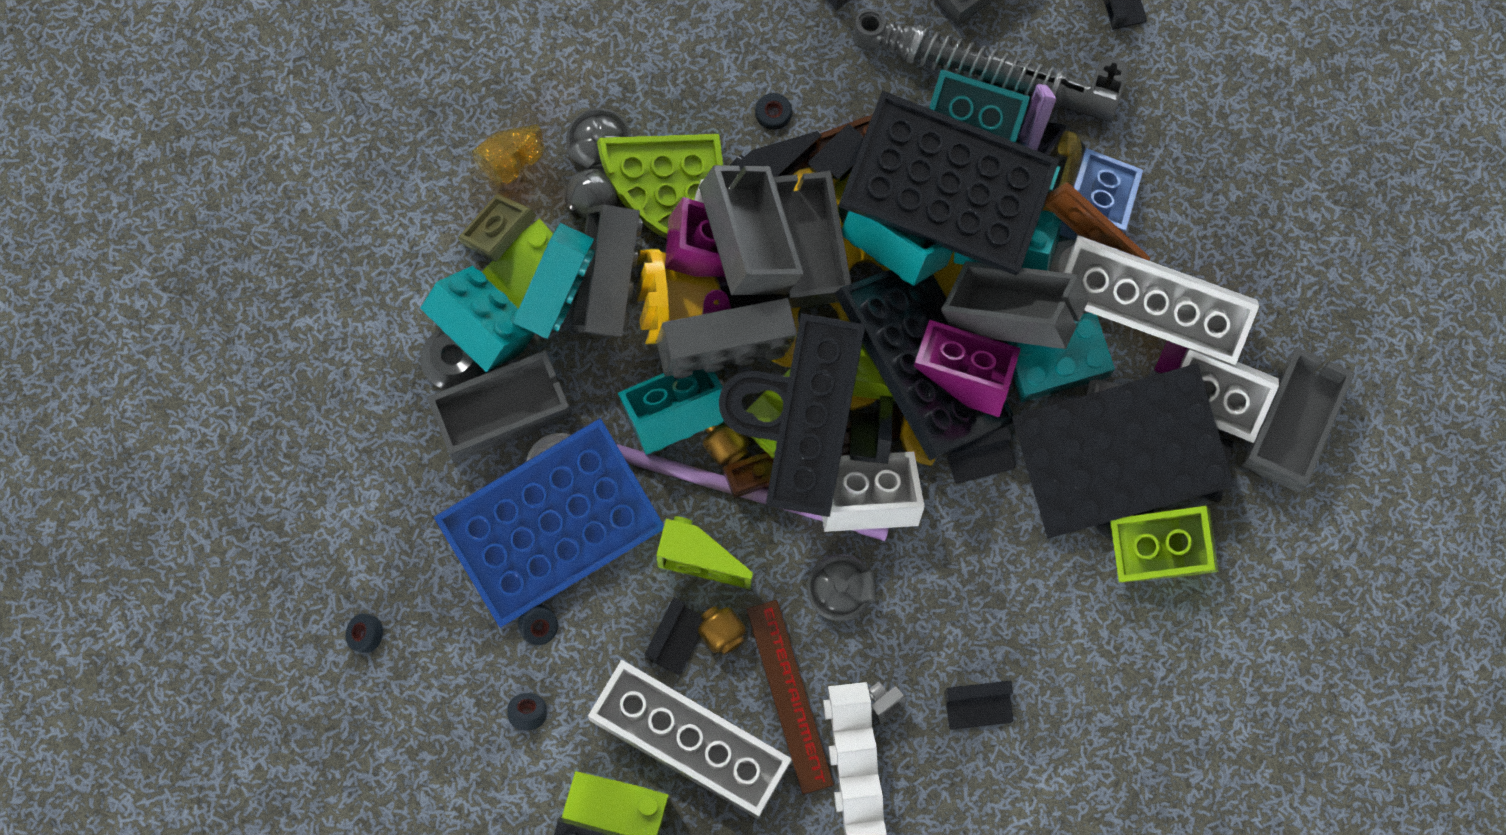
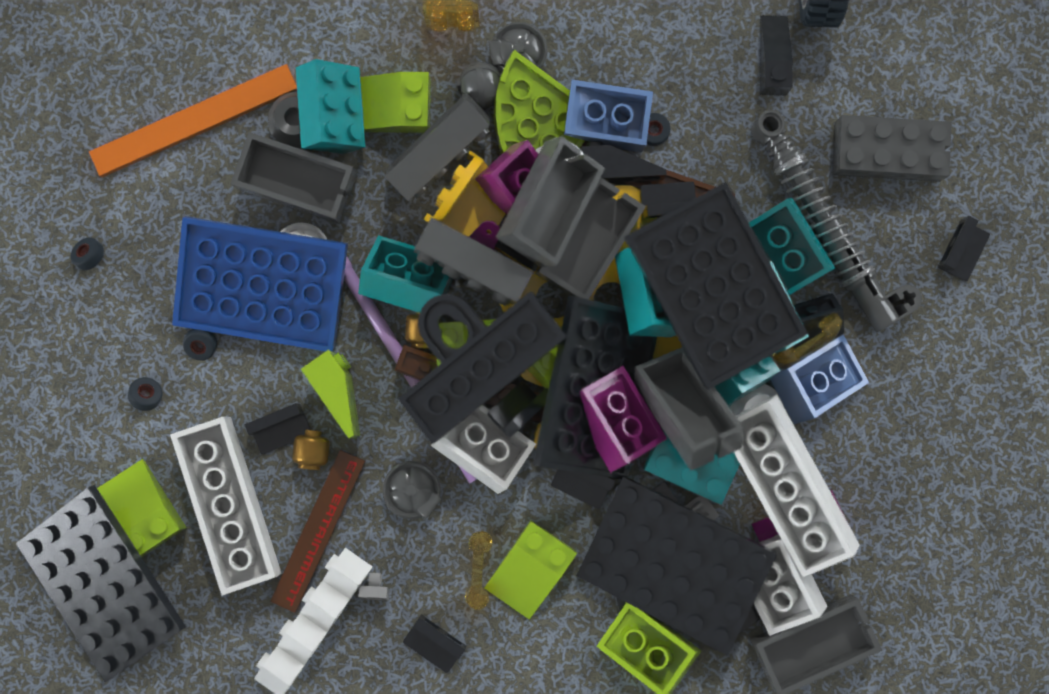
camera: 45 degrees right, 10 degrees up
olive tile [457,193,537,262] -> none
teal brick [513,223,595,339] -> none
lavender tile [1017,84,1056,151] -> none
dark orange tile [1044,182,1150,261] -> none
none -> orange tile [89,64,297,177]
none -> clear yellow bar [465,531,493,610]
none -> lime slope [484,520,577,620]
none -> medium blue slope [564,80,653,153]

